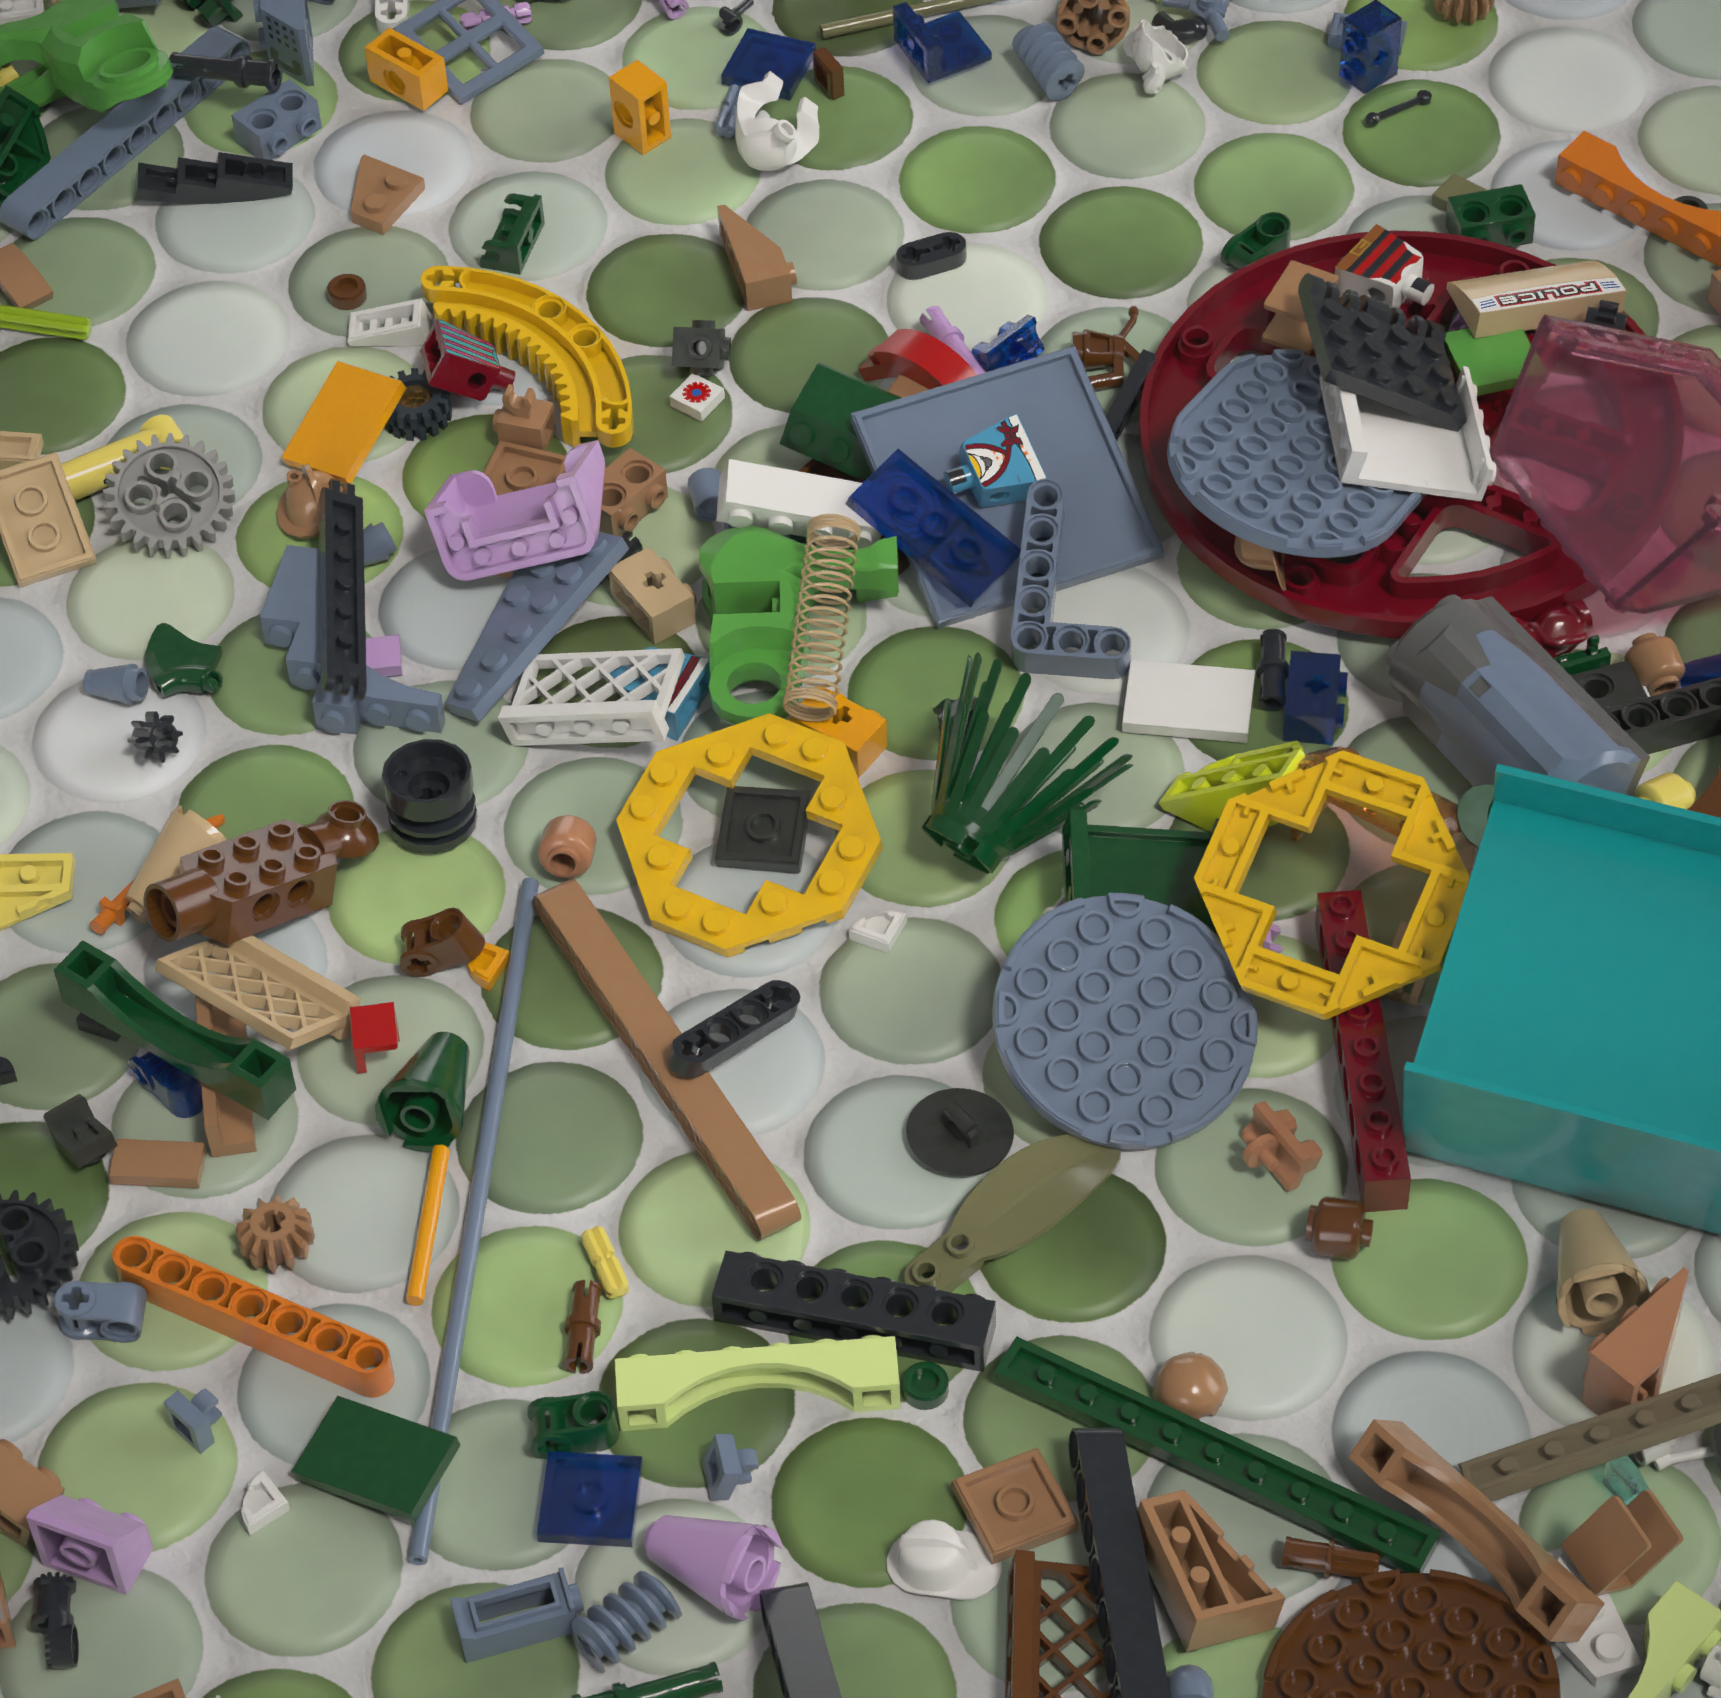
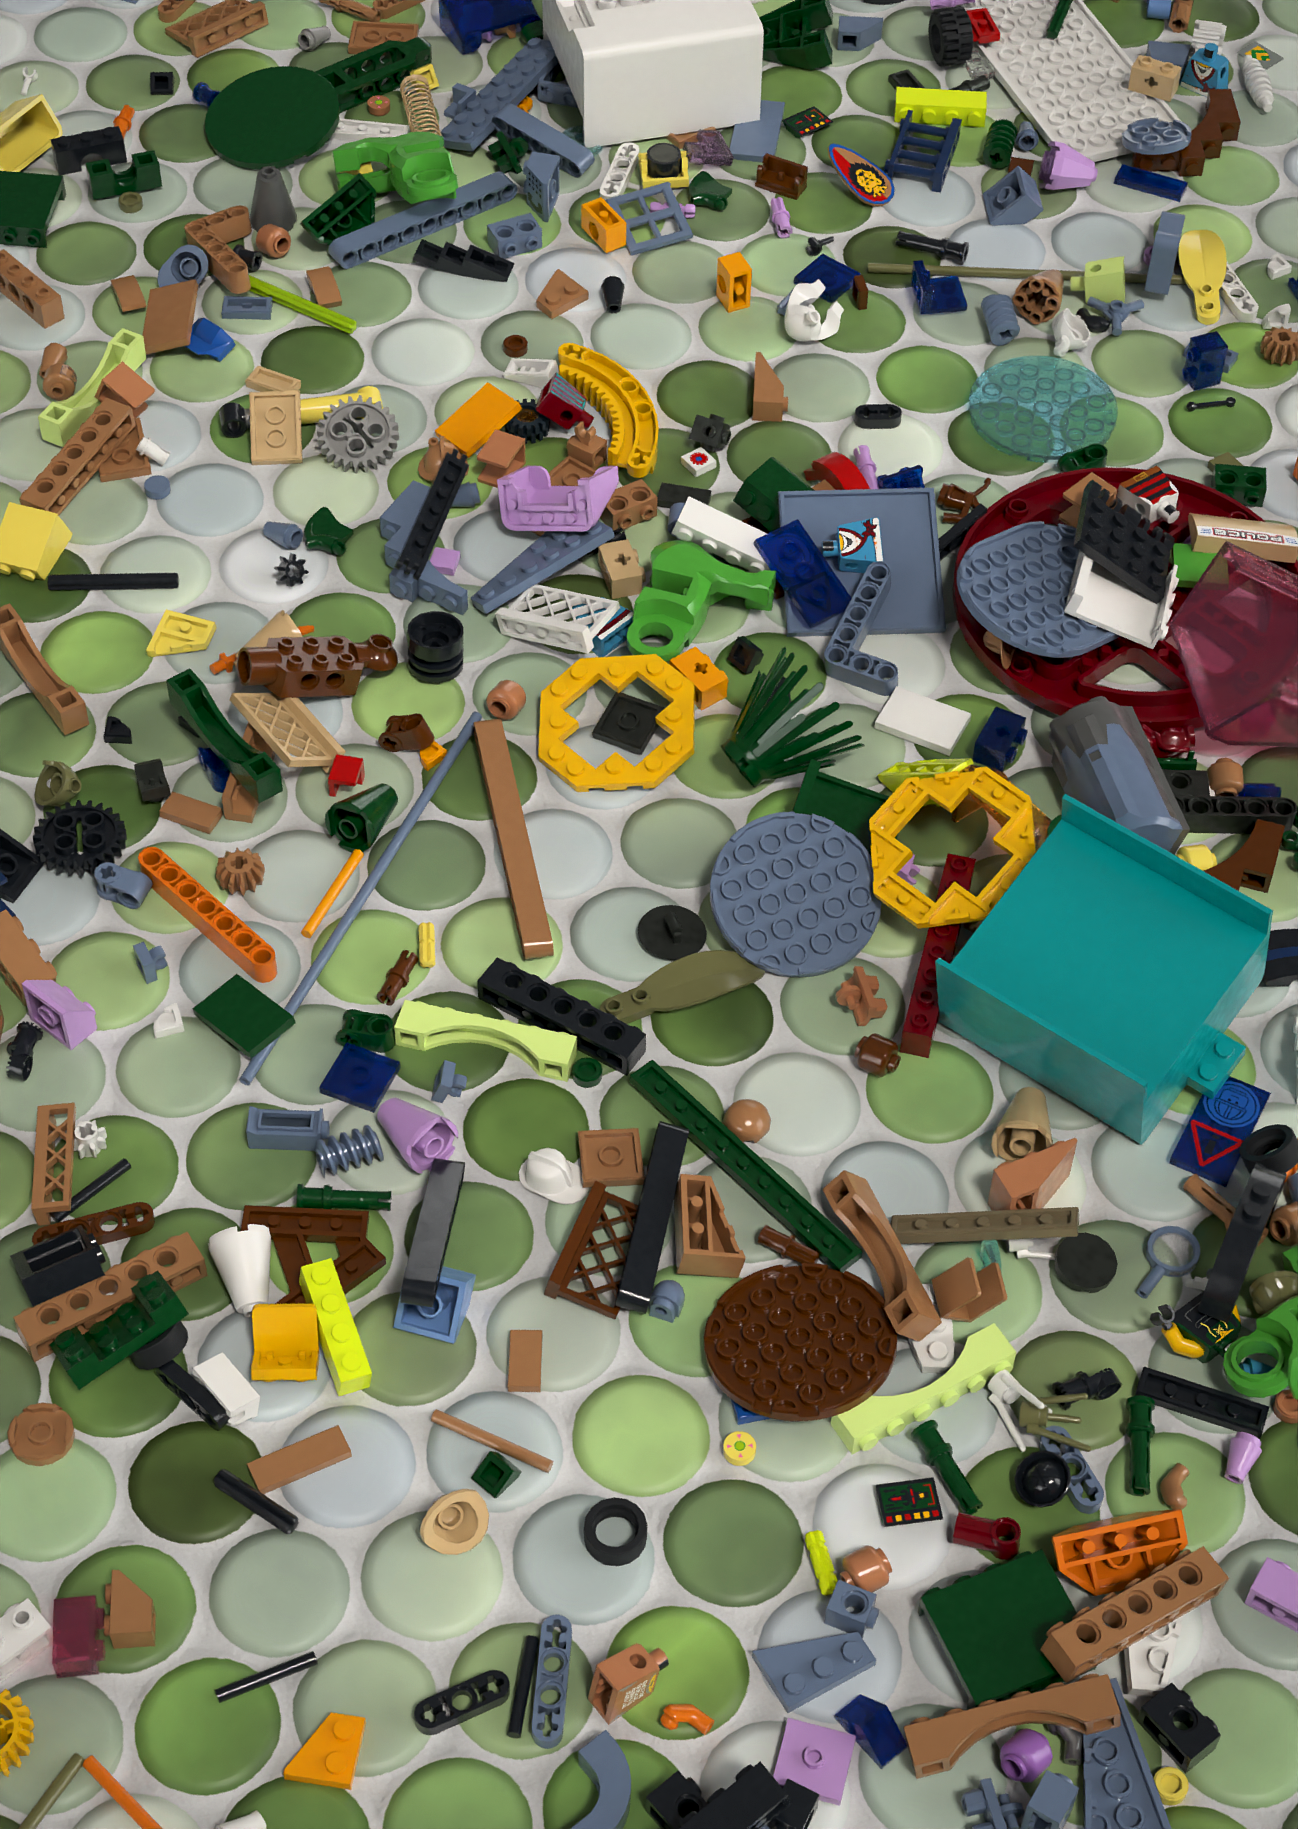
camera: 15 degrees right, 0 degrees up
black pin [169,52,283,92] -> none
dark green hinge [480,193,545,275] -> none
black beam [667,980,801,1078] -> none
tan piece [783,513,861,722] -> none
white tile [849,910,907,954] -> none
black pin [1256,629,1290,711] -> none
black gear [1582,300,1628,350] -> none
none -> nougat piece [477,429,526,488]
none -> black cone [601,276,625,313]
none -> pearl dark grey tile [657,482,712,508]
none -> black tile [727,636,764,674]
none -> clear light blue tile [968,356,1118,463]

